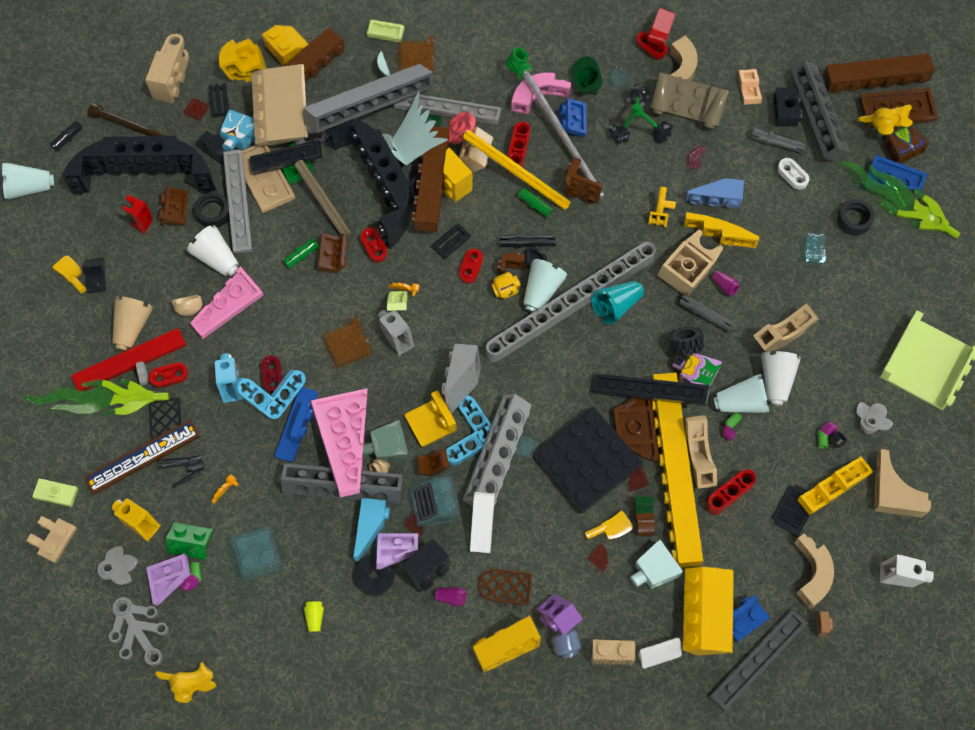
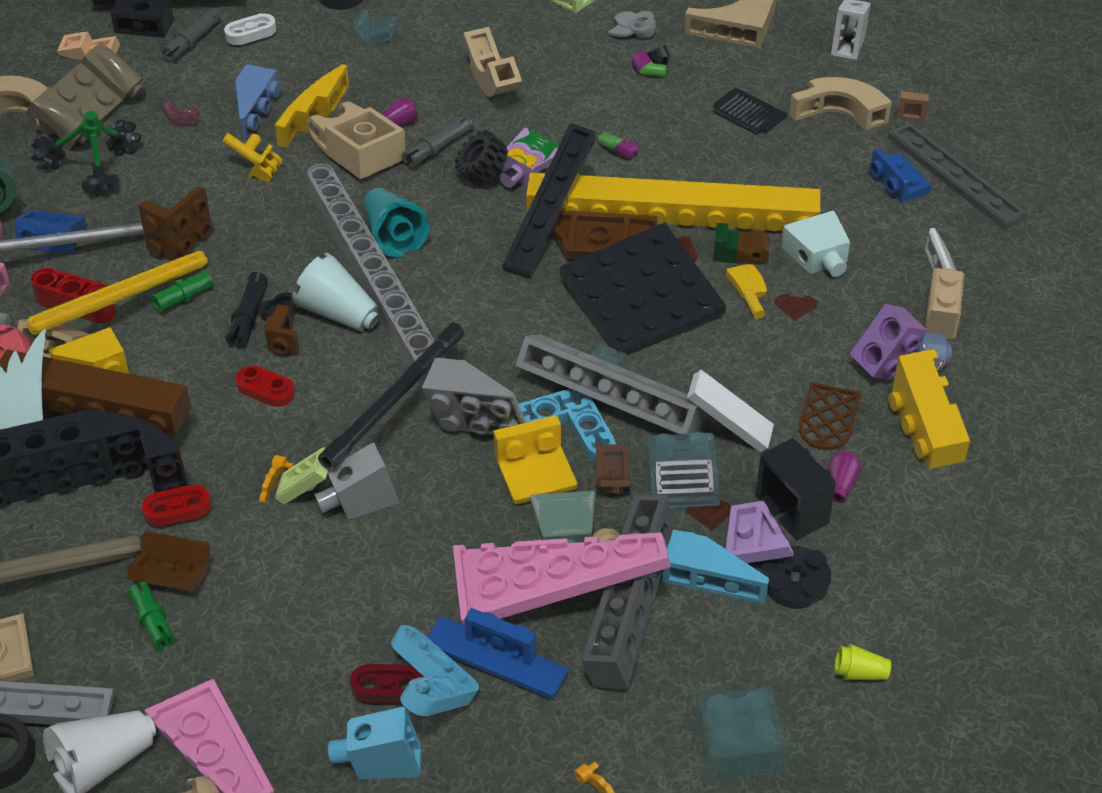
camera: 80 degrees left, 20 degrees down
clear orange piece [323,316,373,369] -> none
black tile [432,223,471,260] -> none
yellow head [492,272,521,300] -> none
yellow slope [683,567,733,655] -> none
tan arch [685,415,717,489] -> none
red beam [706,469,757,515] -> none
light aqua cone [714,374,769,413] -> none
white cone [761,351,801,406] -> none
yellow slope [797,457,873,515] -> none
none -> black piece [318,322,464,470]

